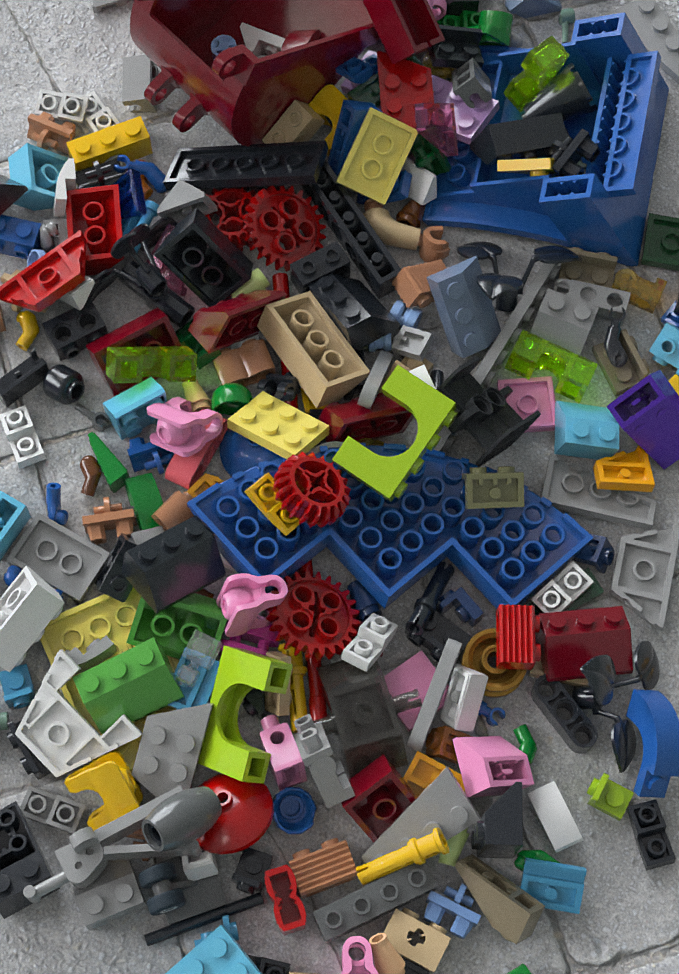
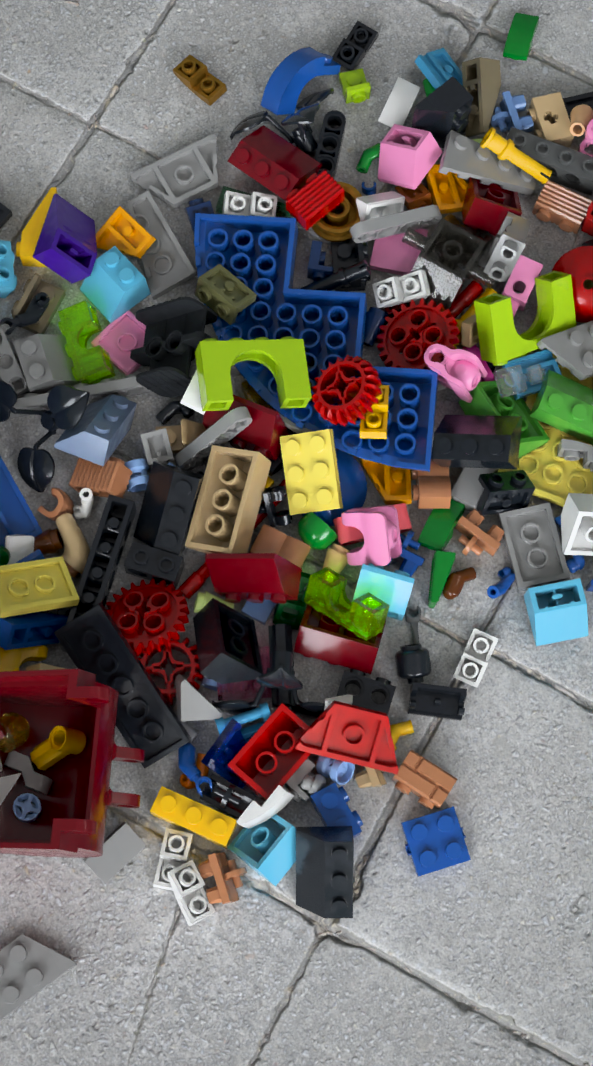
camera: 135 degrees left, 5 degrees up
blue hair [272,787,316,834] -> none
none -> white arm [73,488,94,520]

